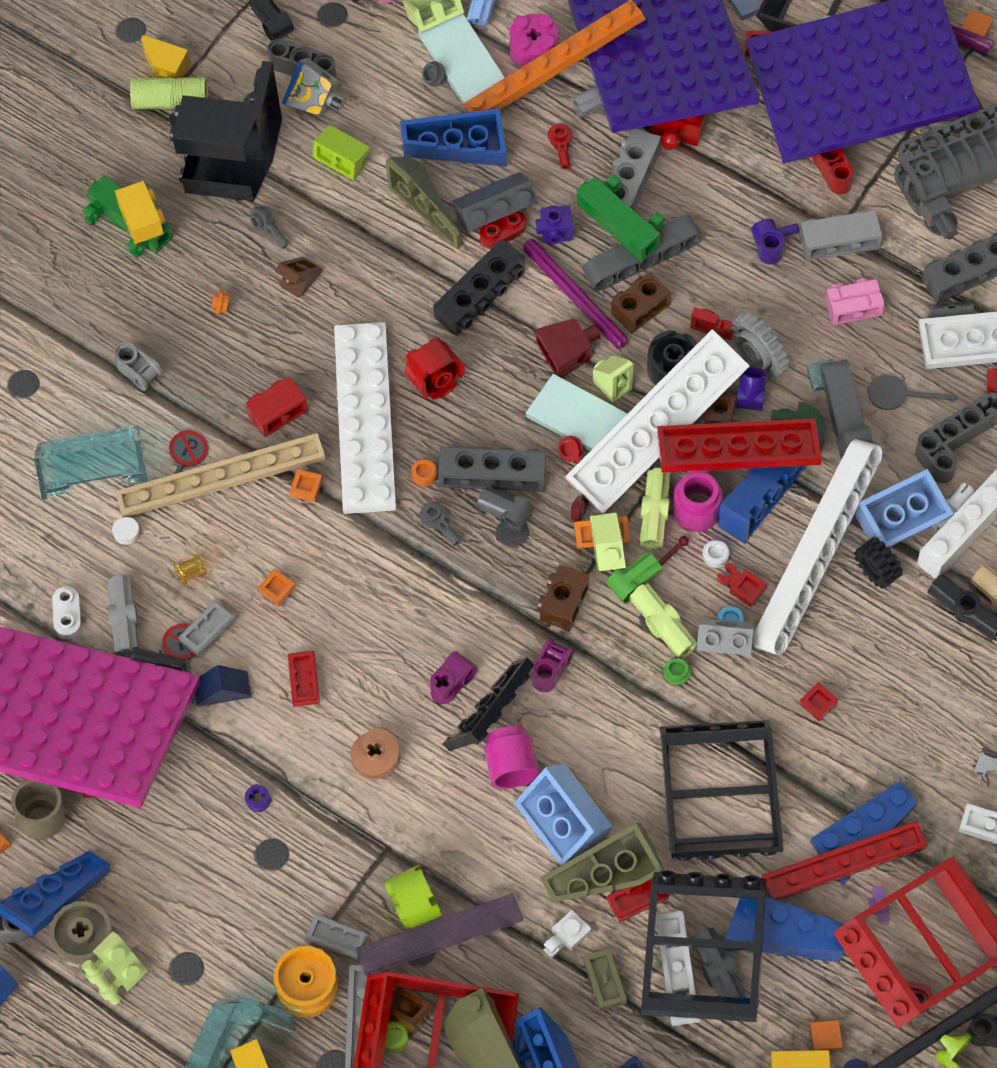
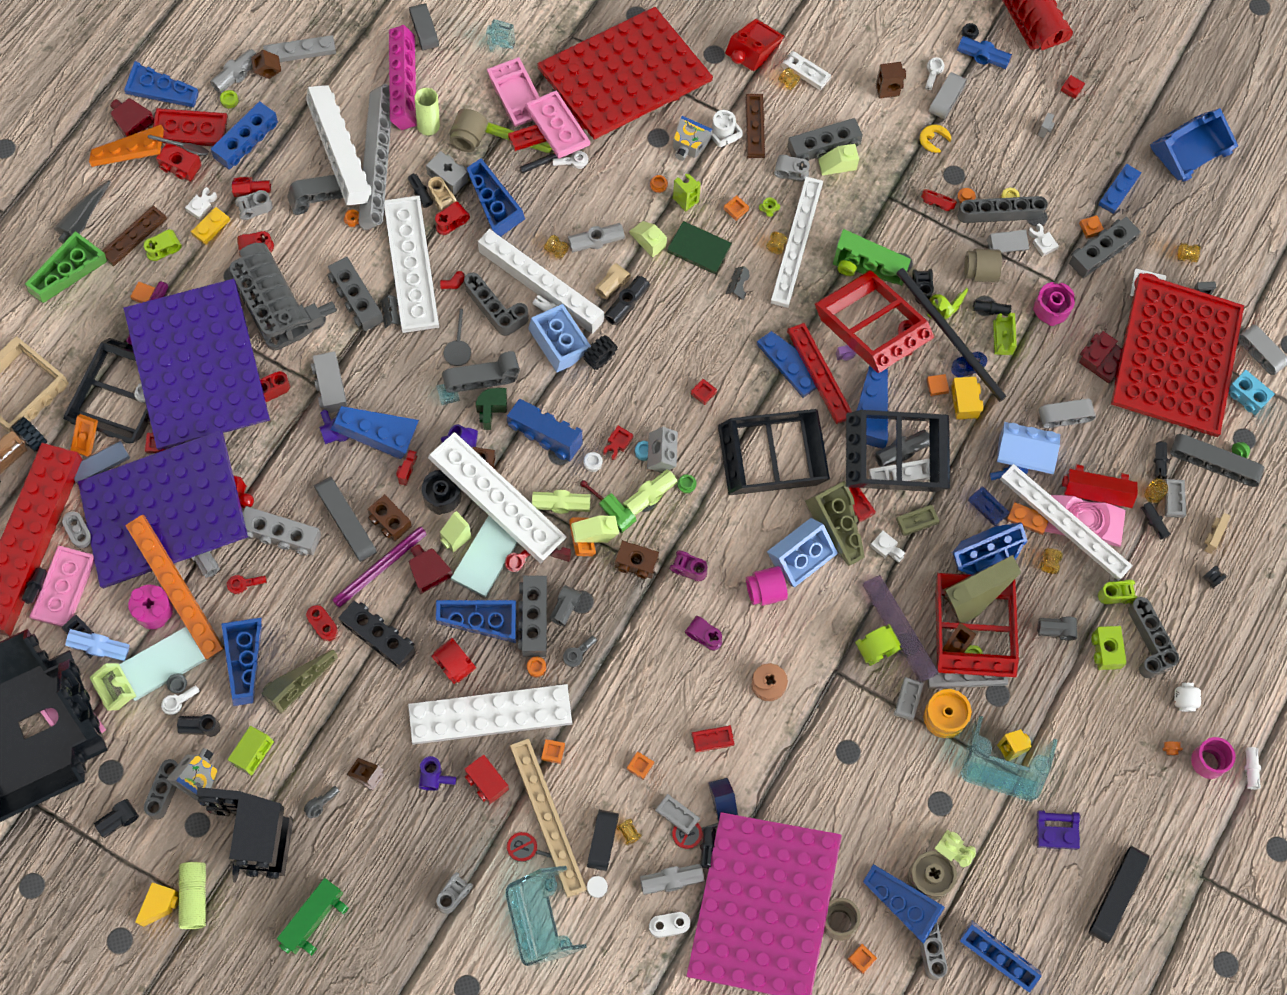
camera: 100 degrees left, 5 degrees up
yellow brick [115,181,165,244] -> none
orange plate [211,289,229,315] -> none
dark purple bush [245,785,271,812] -> none
black wing [442,657,534,751] -> none
dark grey brick [452,172,537,232] -> none
dark purple brick [535,205,573,244] -> none
green brick [576,174,665,262] -> none
red plate [657,418,822,473] -> none
dark pink piece [673,472,722,532] -> none
light grey gear [731,312,789,378] -> none
white beam [752,439,883,656] -> none
bright pink brick [825,278,884,325] -> none
none -> white plate [161,685,200,715]
none -> black piece [177,714,221,737]
none -> blue wedge [330,406,419,459]
none -> dark purple piece [418,756,456,791]
none -> blue wedge [436,600,516,643]
none -> black beam [587,809,619,871]

